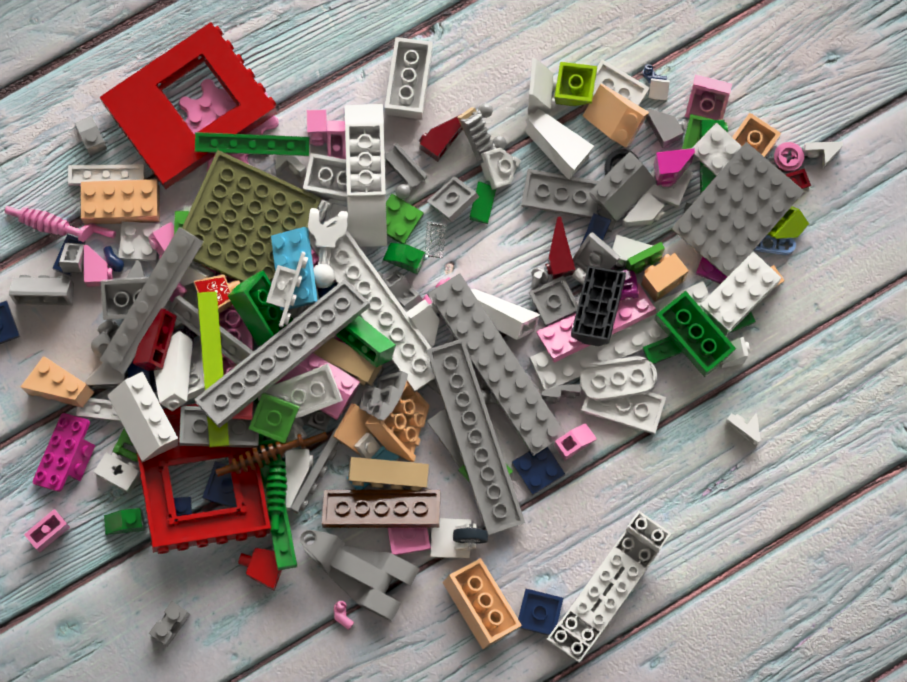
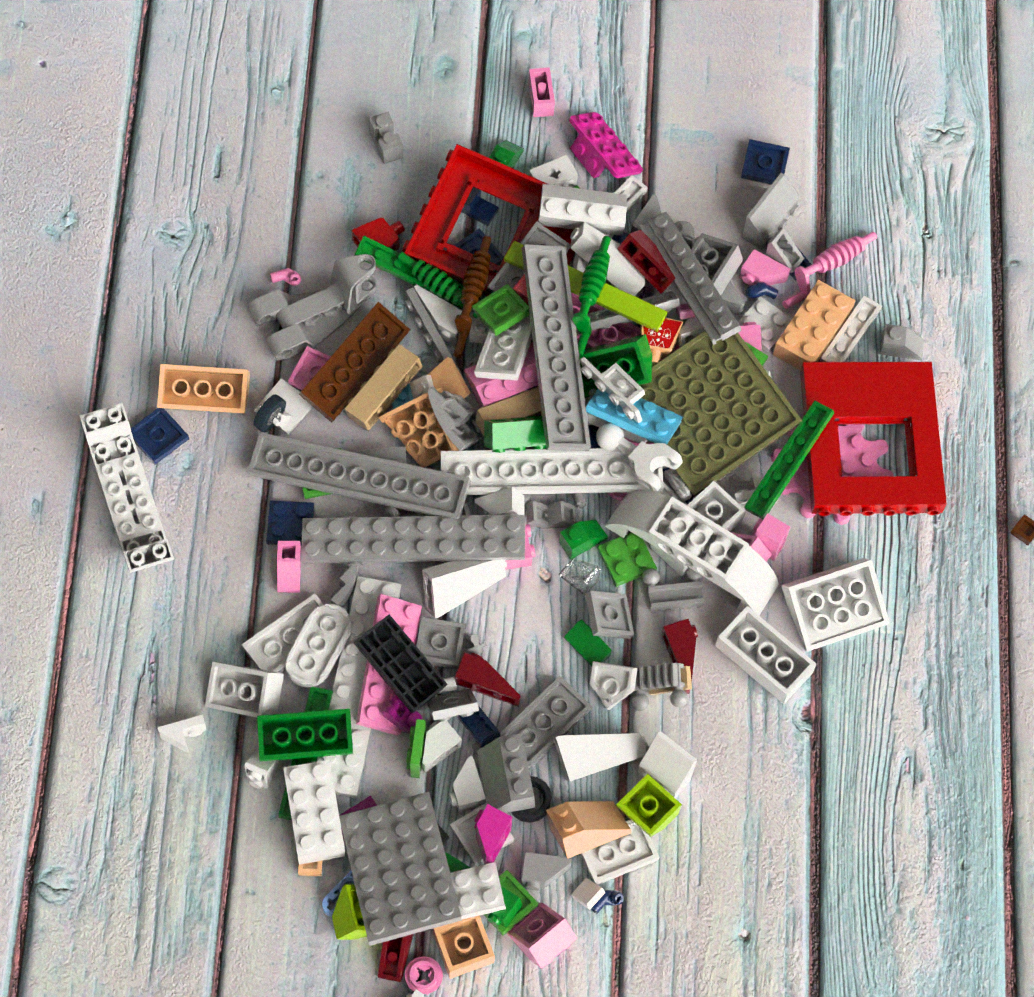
camera: 120 degrees right, 10 degrees down
light nougat wedge [21,356,94,408] -> none
light nougat brick [641,253,689,302] -> none
none -> white slope [205,662,284,718]
none -> green piece [572,236,611,358]
none -> white slope [781,558,890,652]

